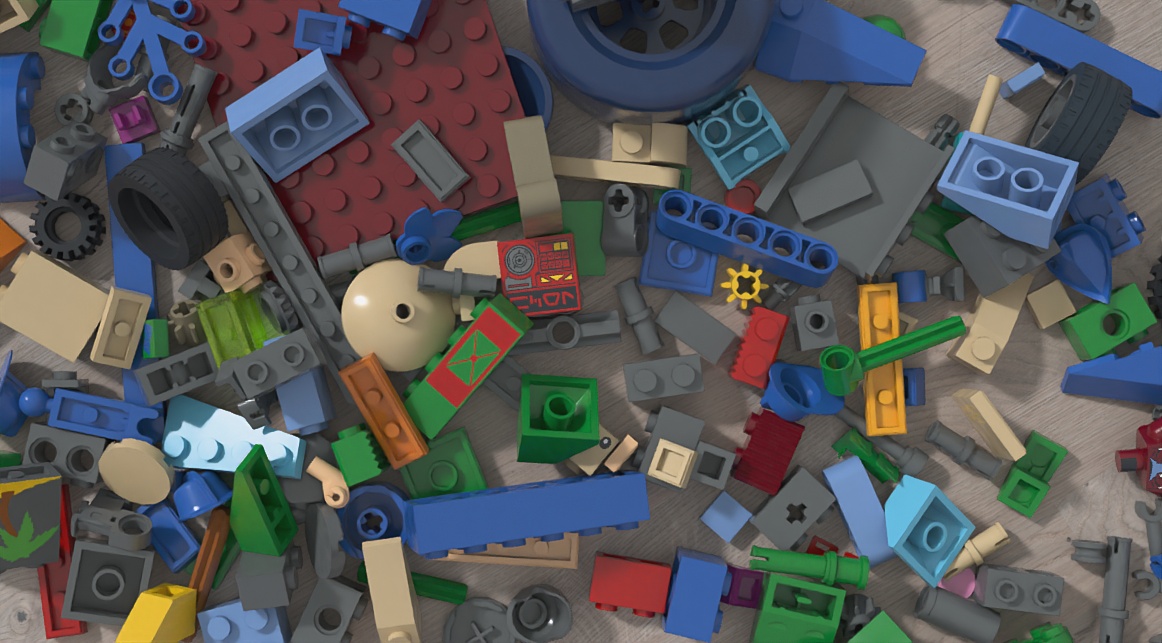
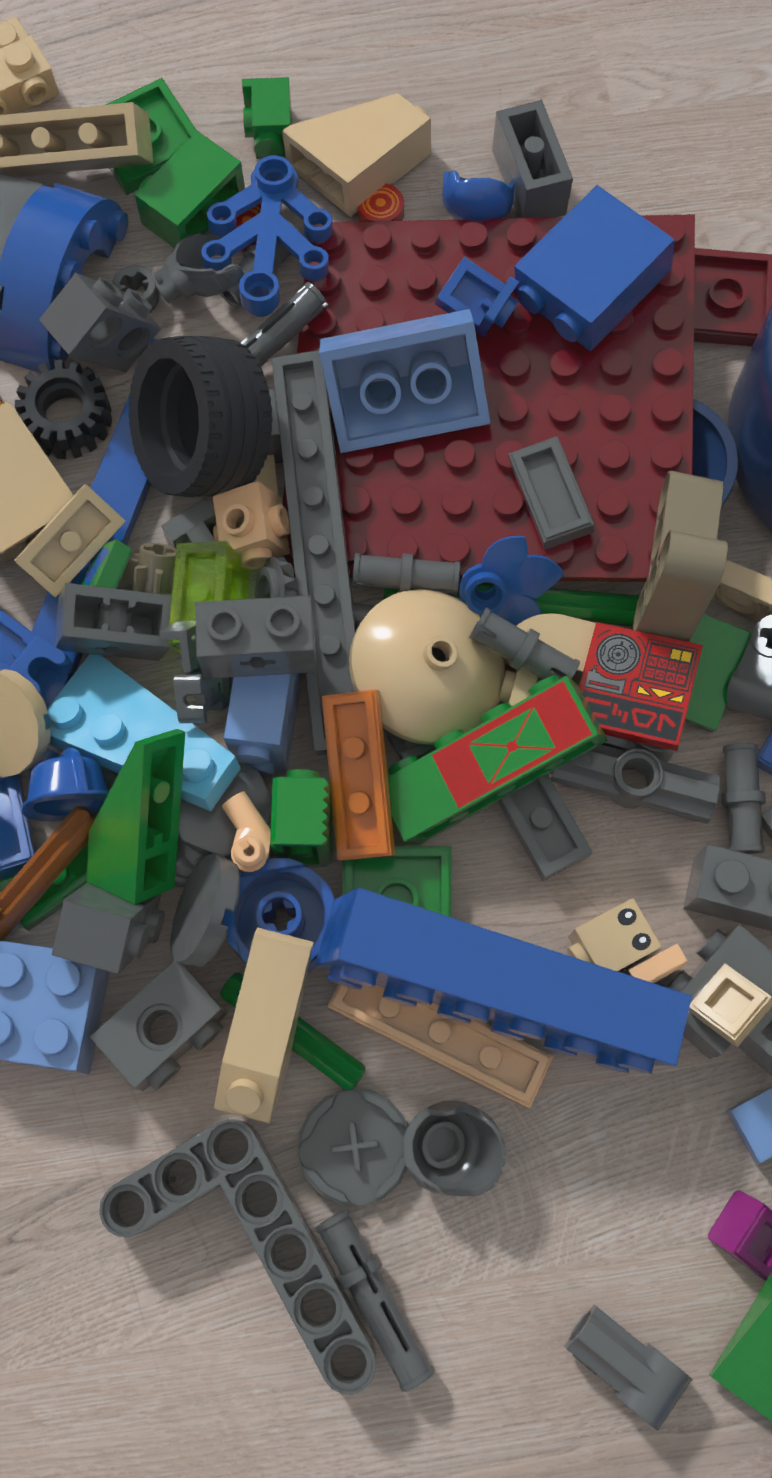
camera: 25 degrees right, 15 degrees down
magenta tile [109,95,161,144] -> none
green slope [517,373,600,464] -> none
red brick [589,551,671,618] -> none
blue brick [661,546,732,643] -> none

